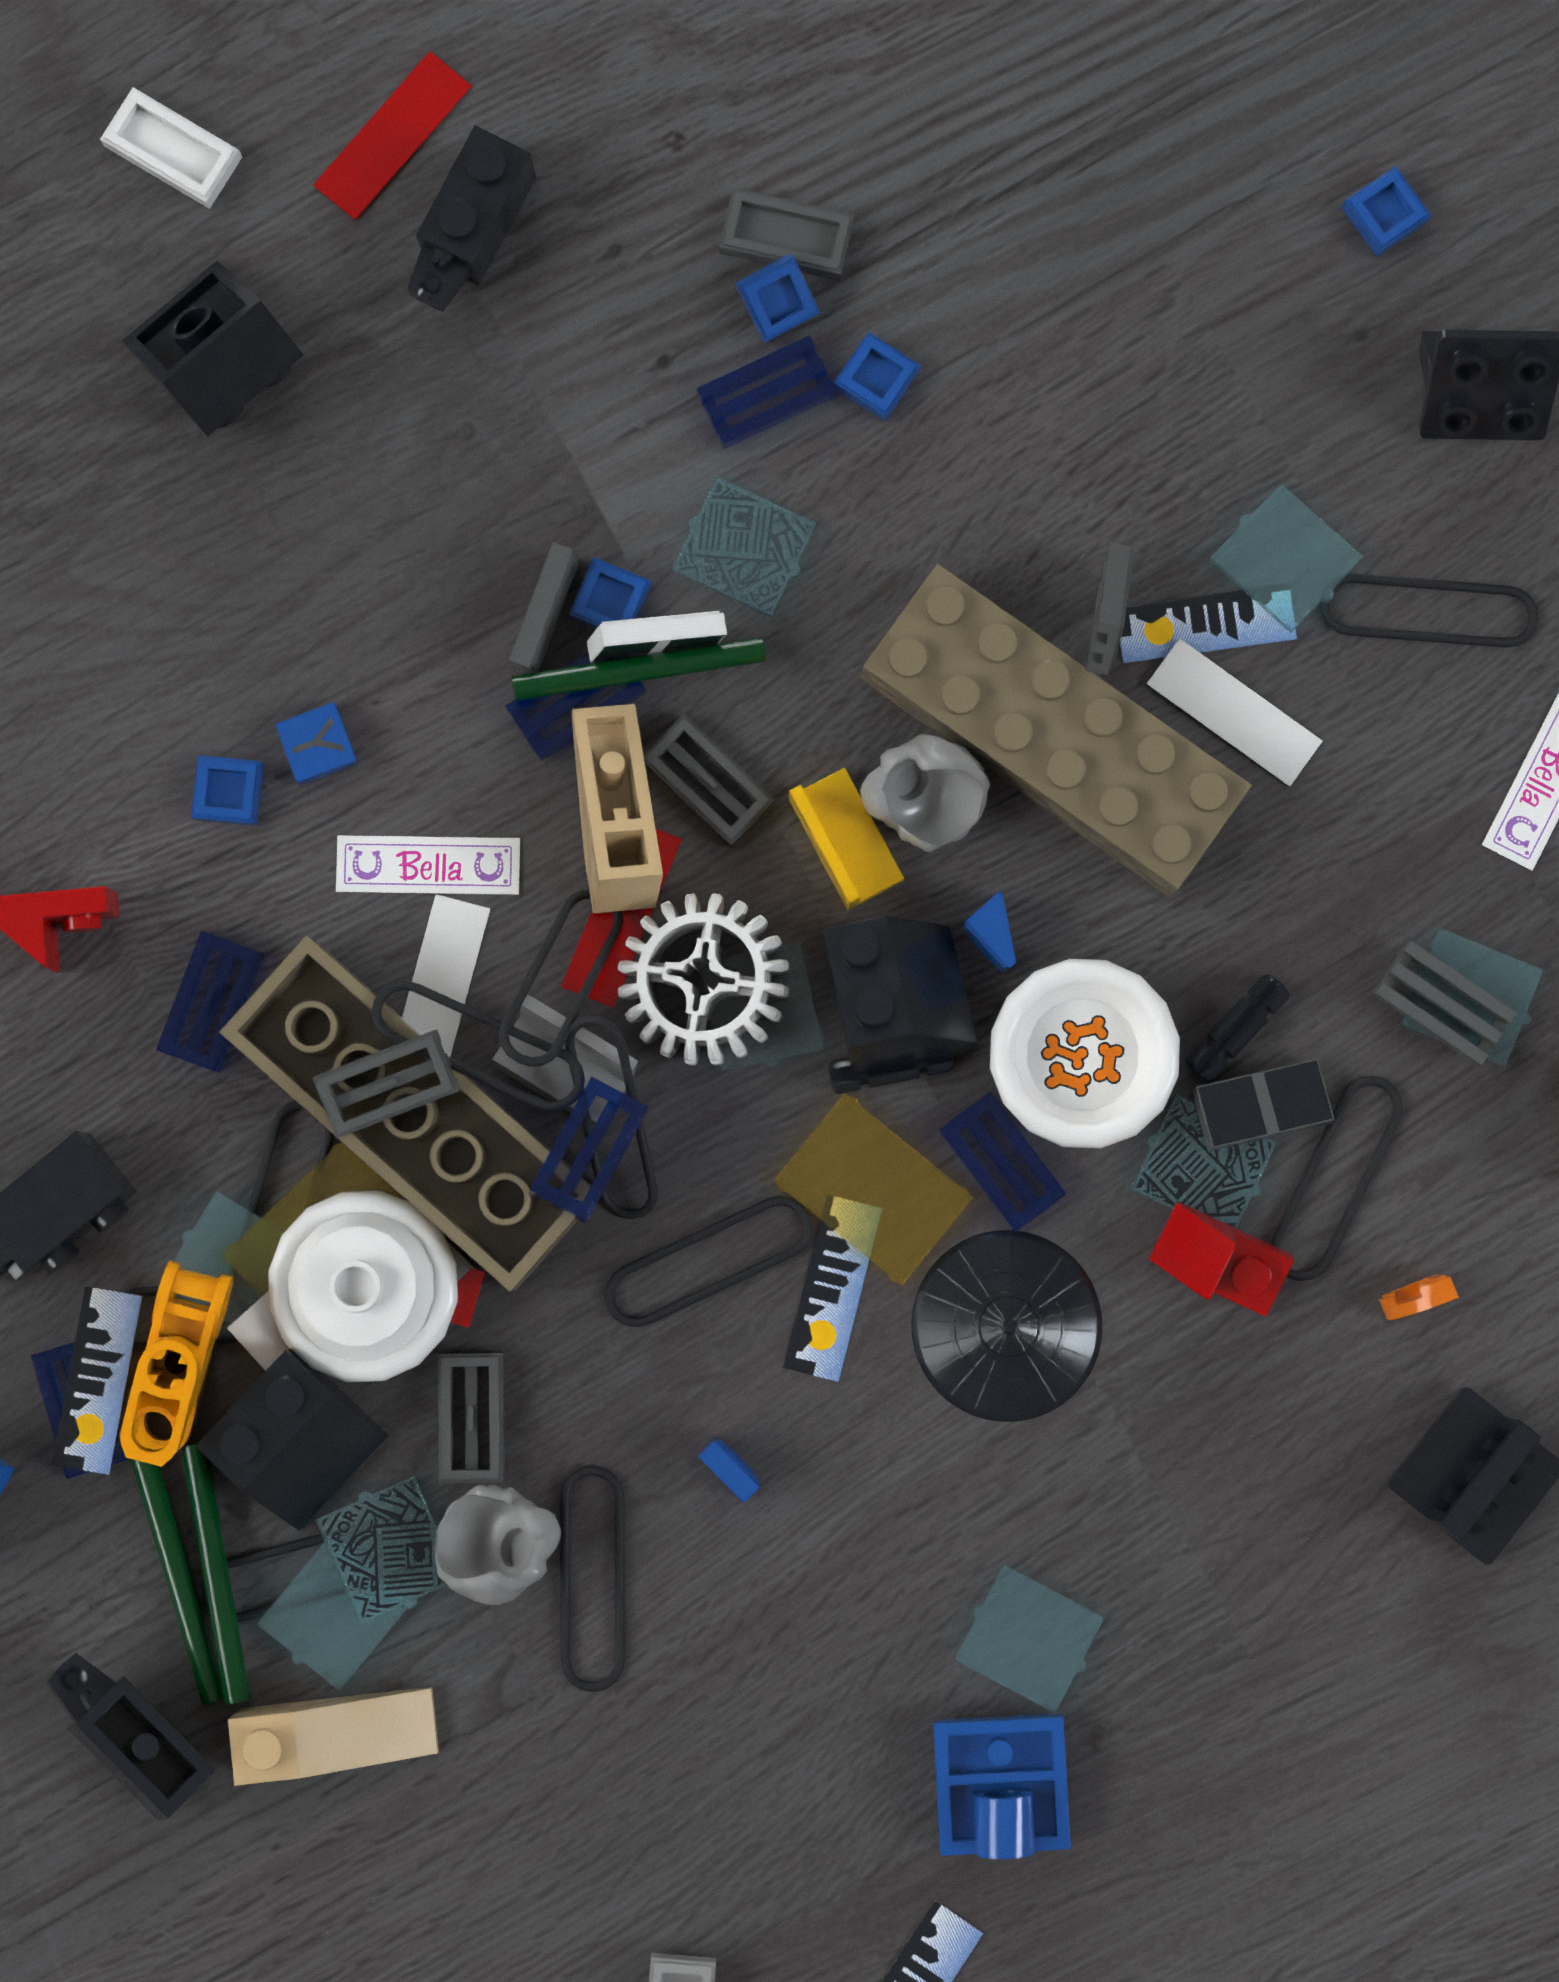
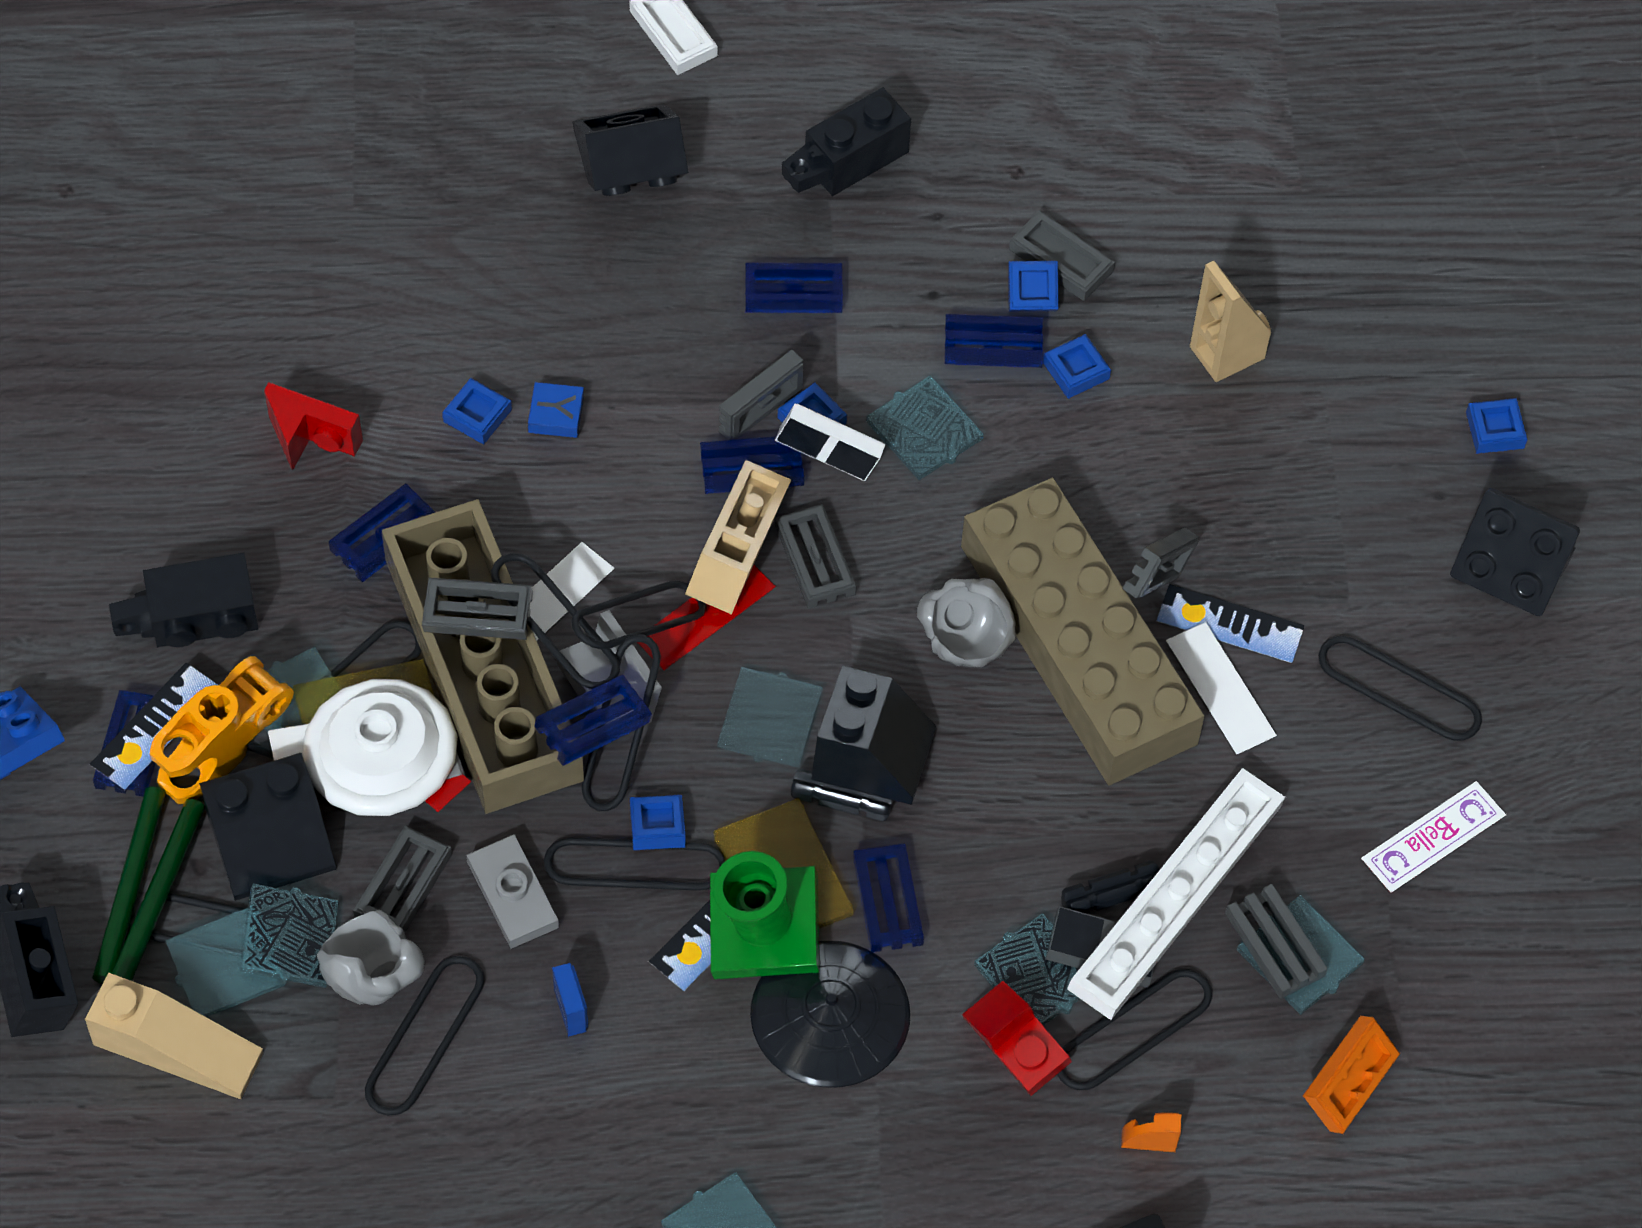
camera: 25 degrees right, 25 degrees down
red sticker [313,51,472,220] -> none
white sticker [336,835,520,895] -> none
dark green bar [511,637,766,701] -> none
white gear [618,893,790,1066] -> none
yellow panel [789,767,904,910] -> none
blue slope [962,891,1016,974] -> none
white piece [990,959,1180,1149] -> none
clear light blue piece [1210,484,1363,633] -> none
none -> light grey plate [466,834,559,949]
none -> blue tile [630,795,686,850]
none -> green plant [710,851,819,979]
none -> clear blue tile [745,263,843,313]
none -> white plate [1067,768,1285,1020]
none -> tan slope [1190,261,1271,382]

